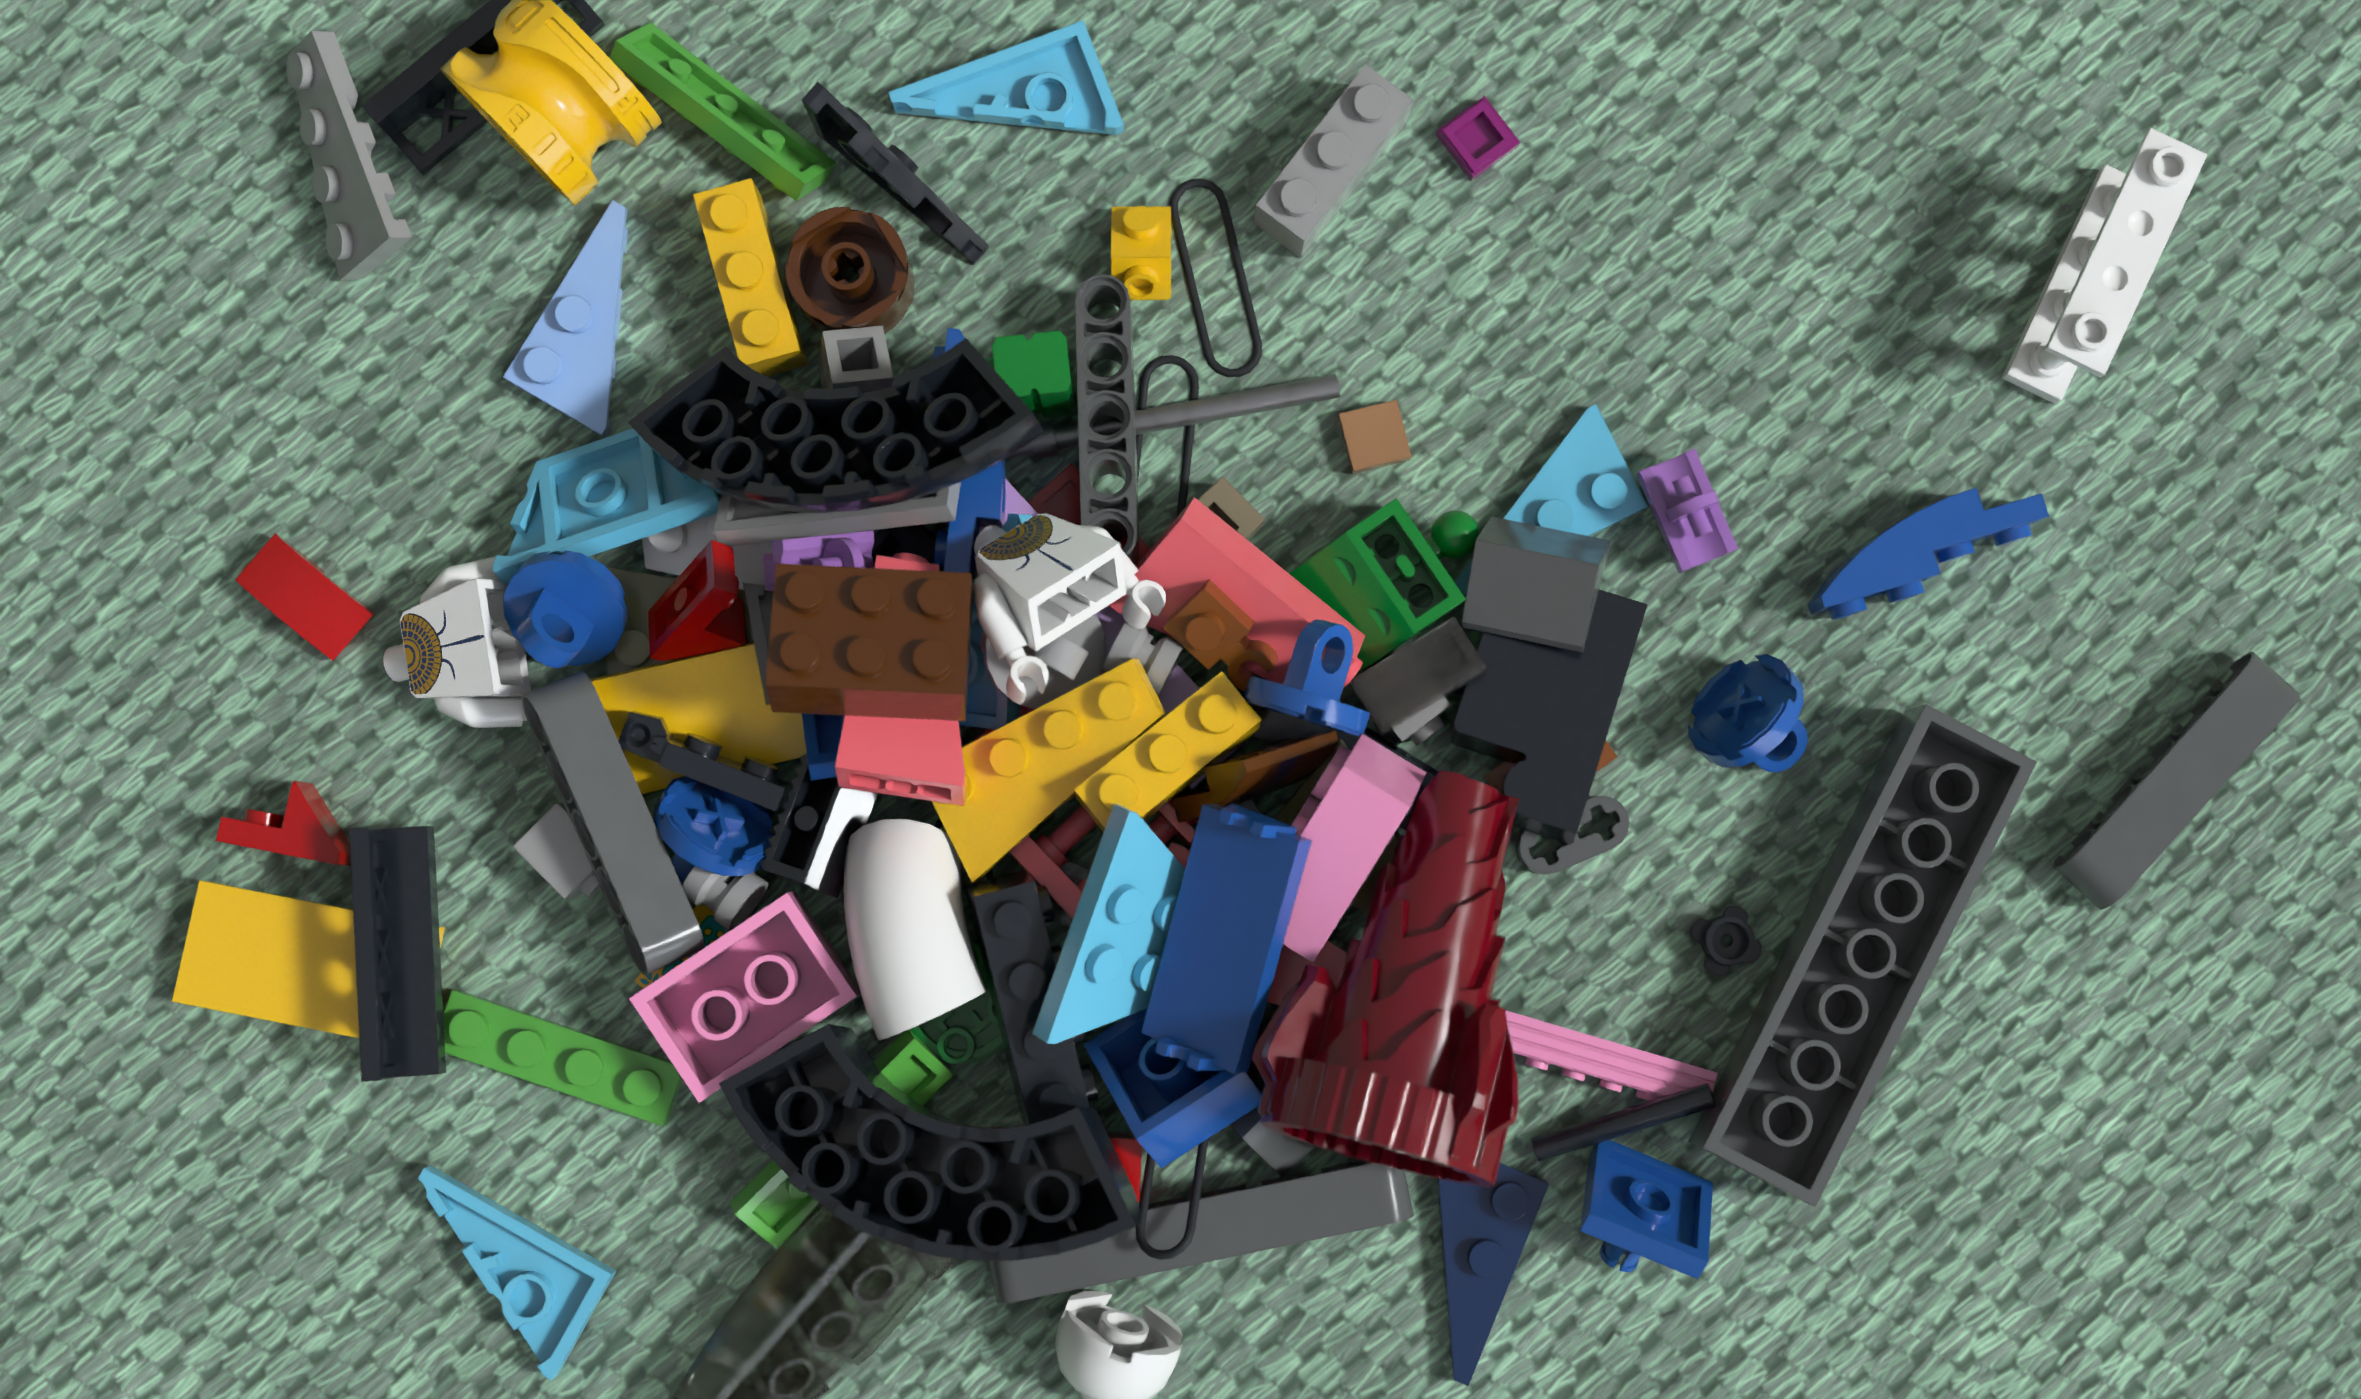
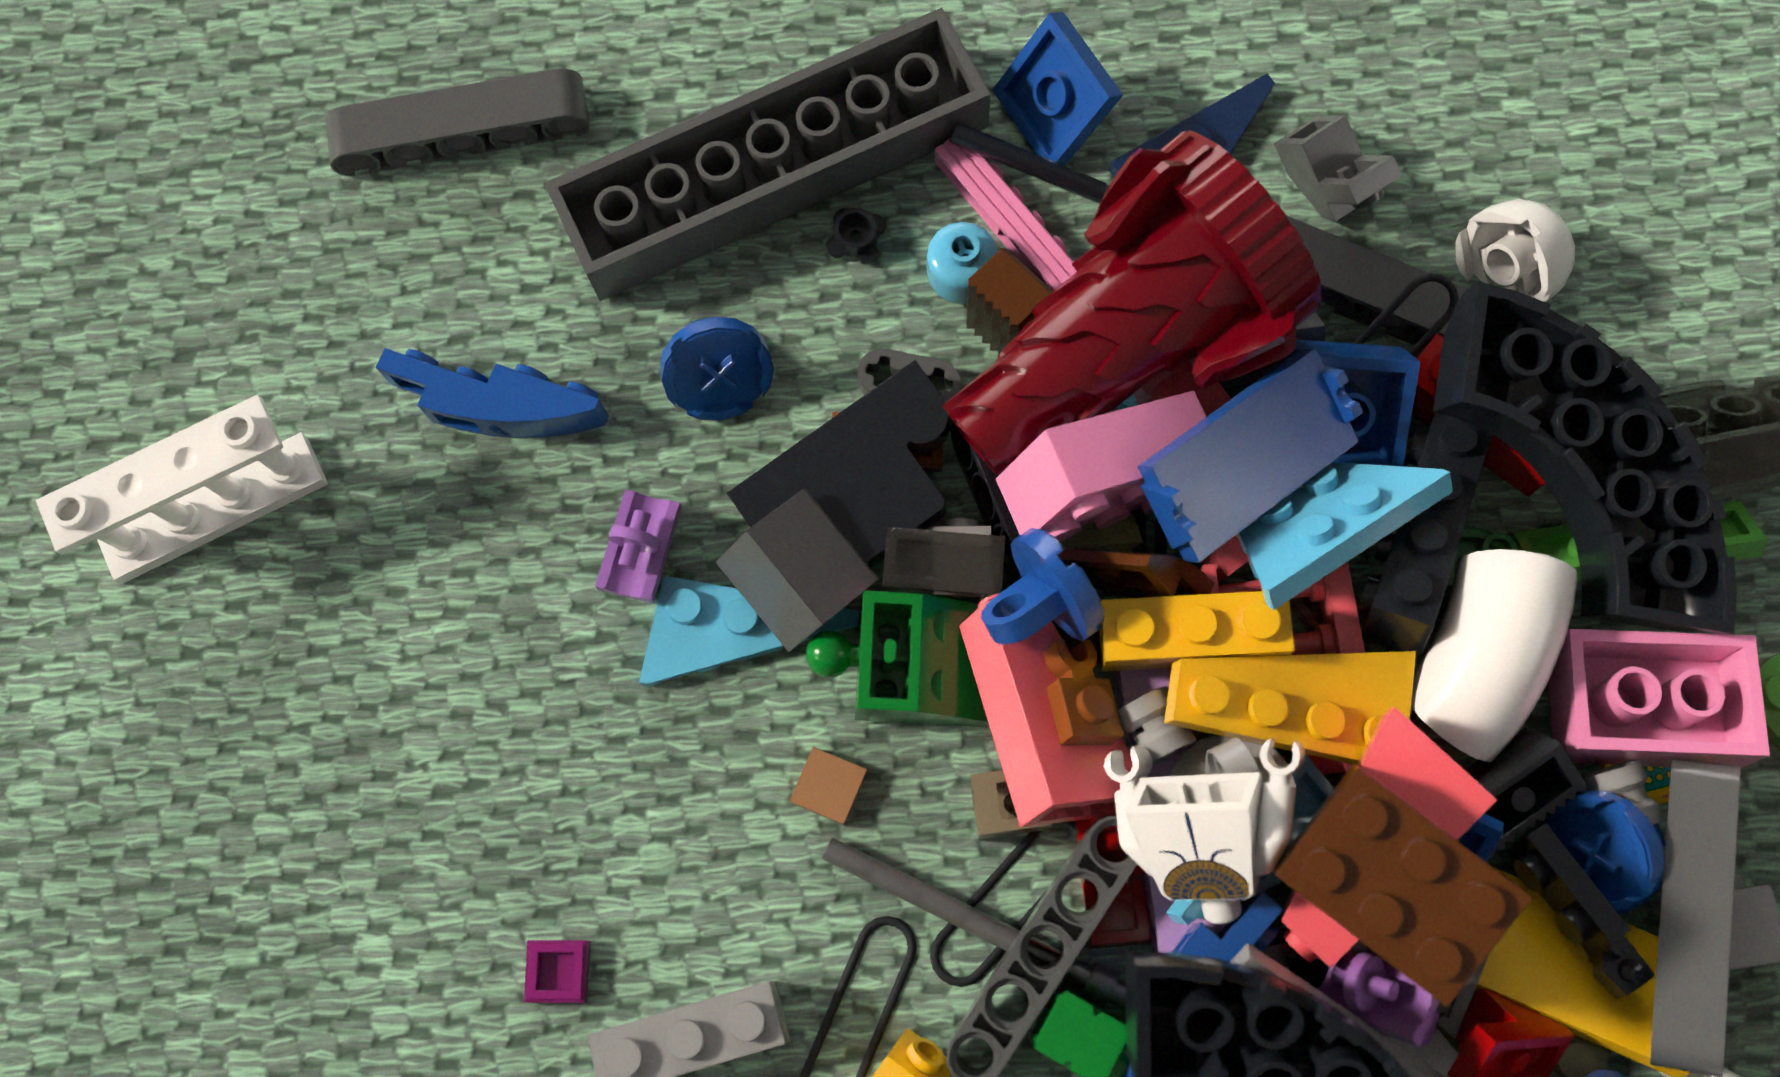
camera: 135 degrees left, 10 degrees down
none -> medium azure head [927,222,998,304]
none -> reddish brown brick [967,247,1052,356]
none -> dark grey brick [1274,116,1402,222]

